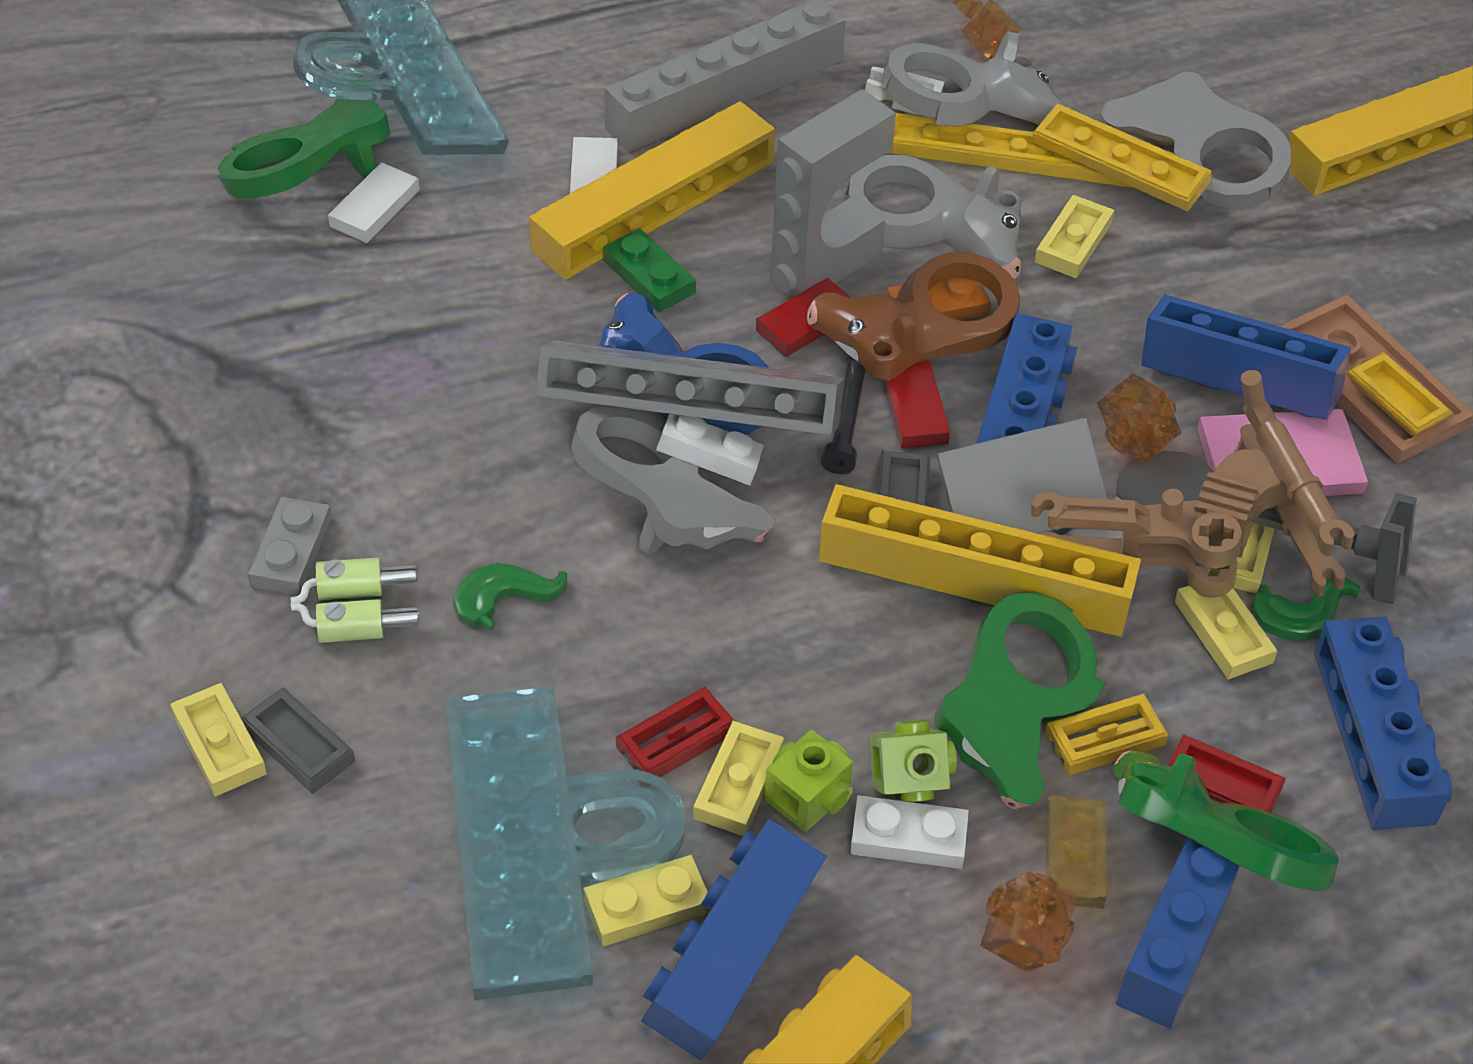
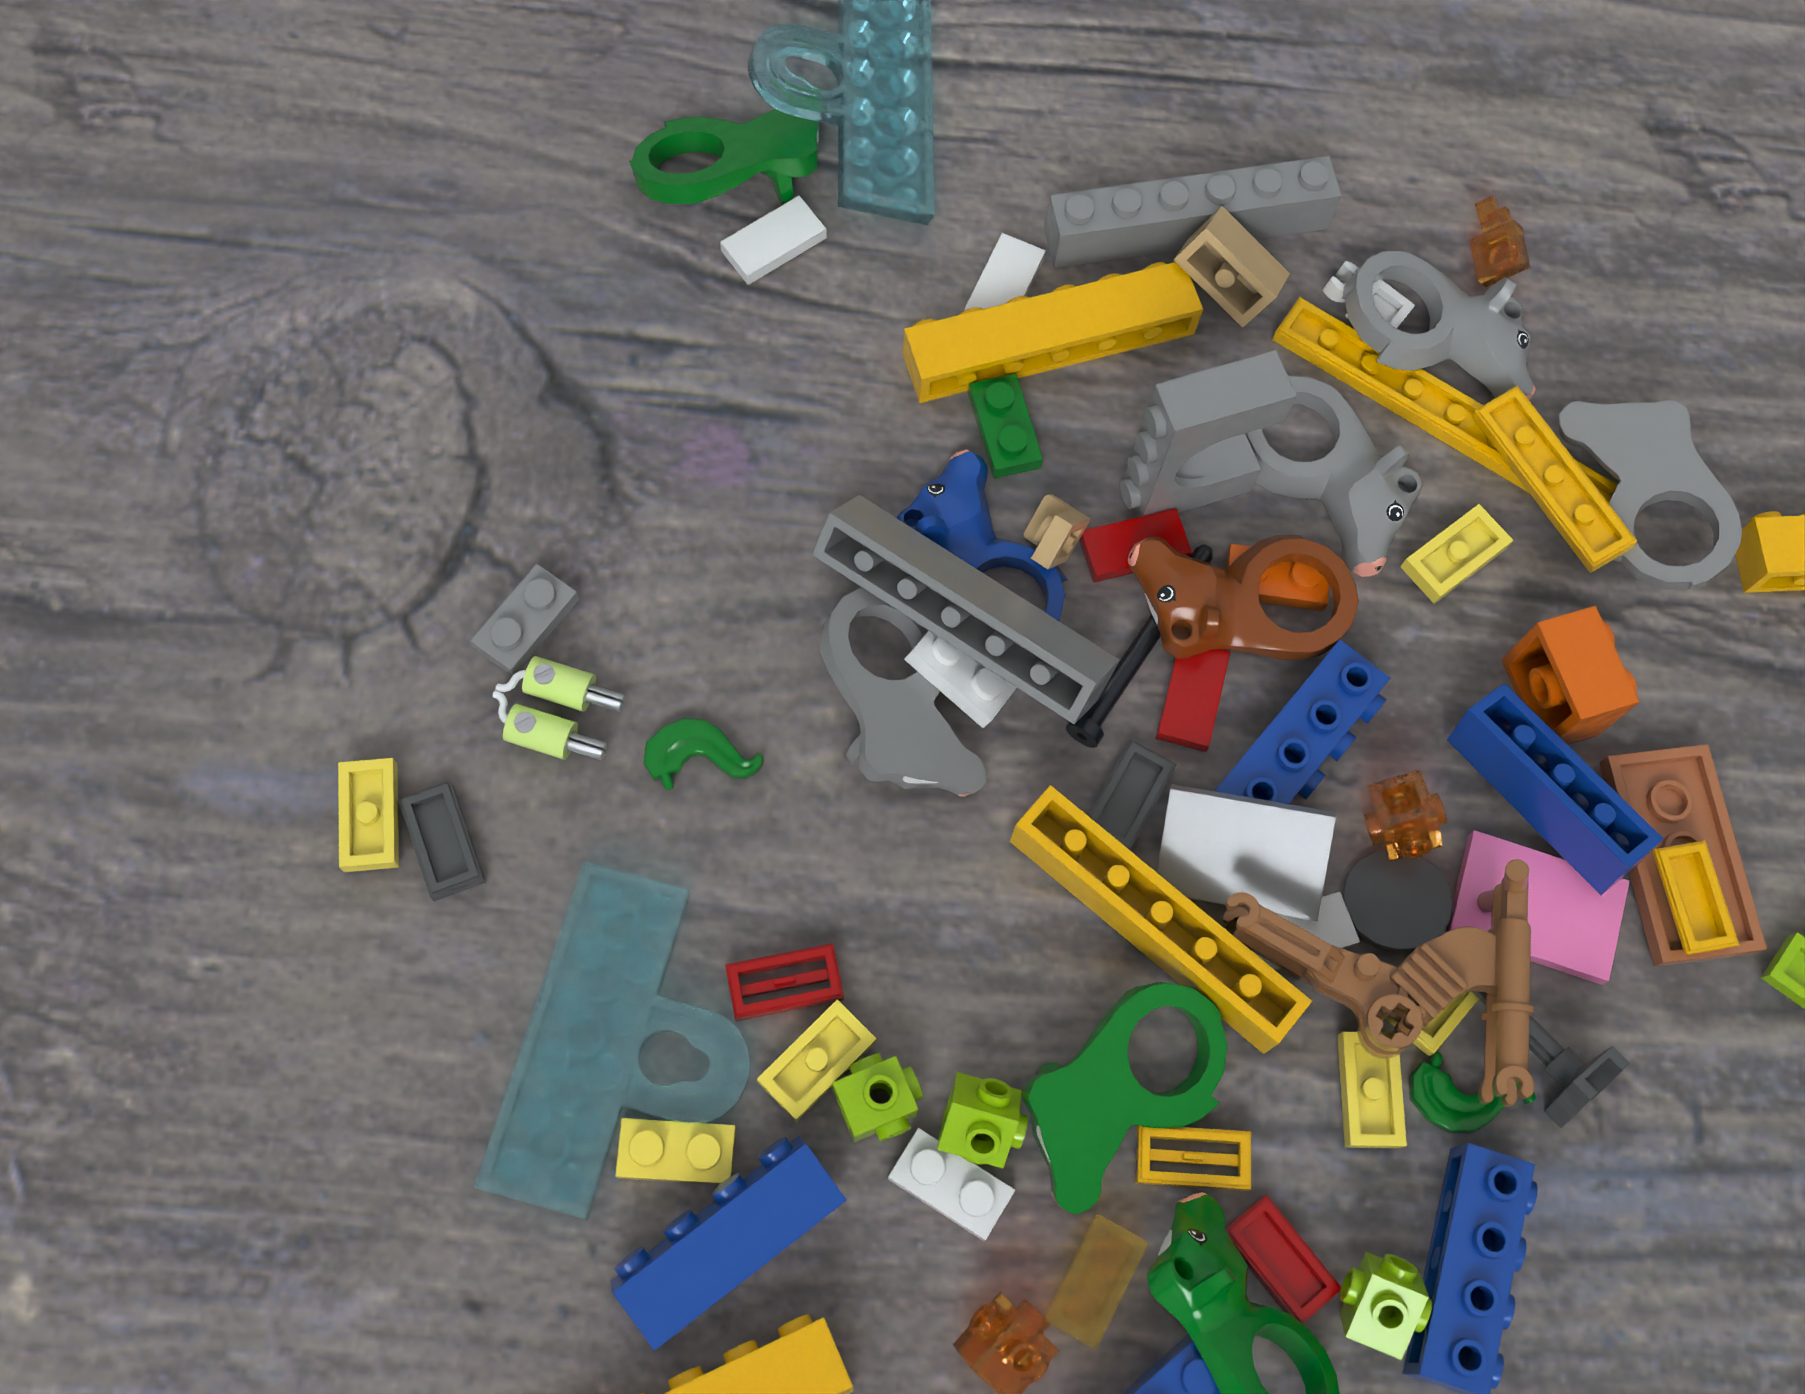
camera: 20 degrees right, 20 degrees up
none -> tan bracket [1024,494,1091,569]
none -> tan brick [1173,206,1290,328]
none -> lime brick [1339,1251,1432,1360]
none -> orange brick [1501,606,1640,745]

